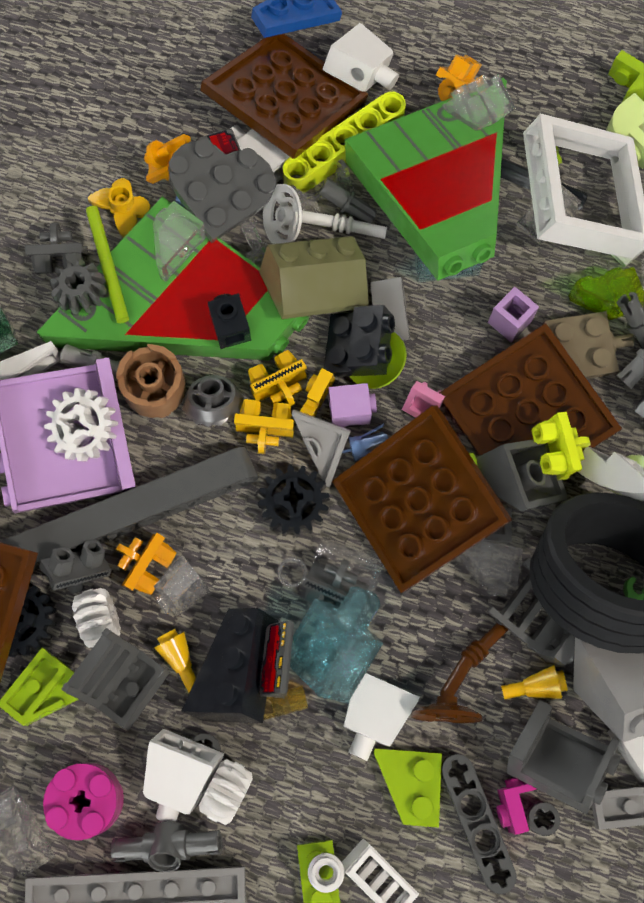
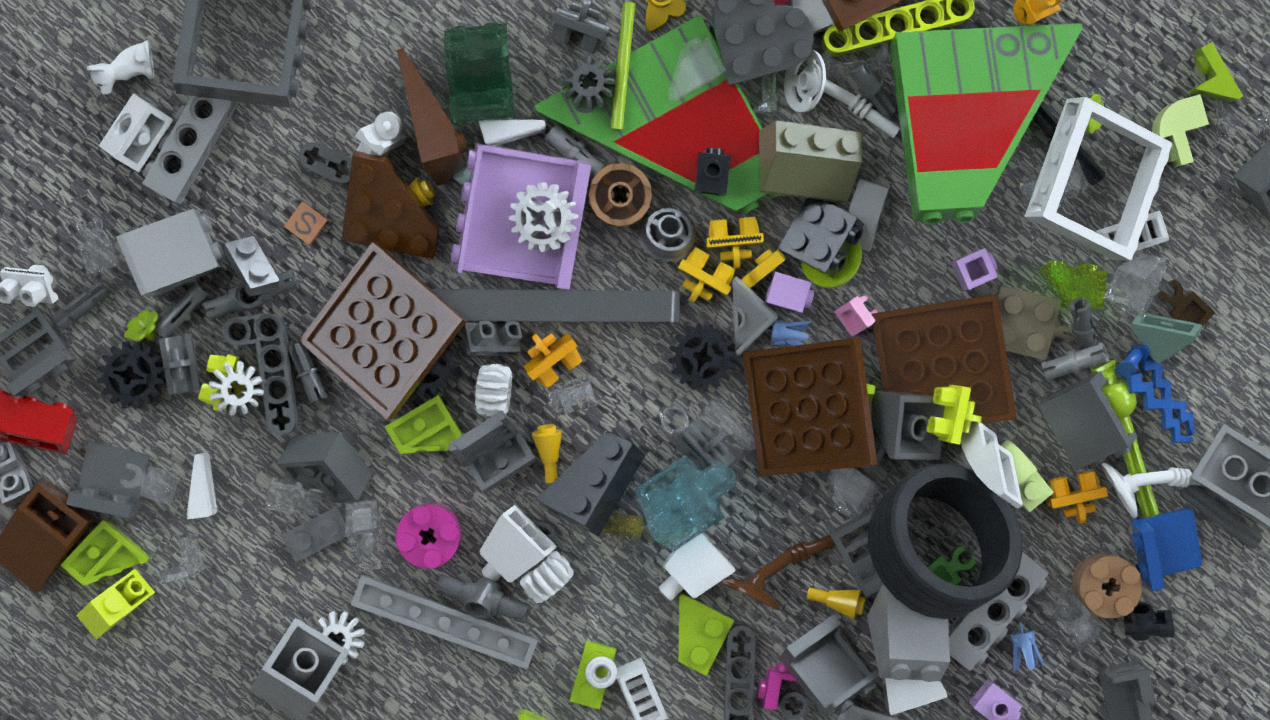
camera: 25 degrees right, 15 degrees up
slope [259,621,294,698] -> none
clear slope [442,74,516,131] -> none

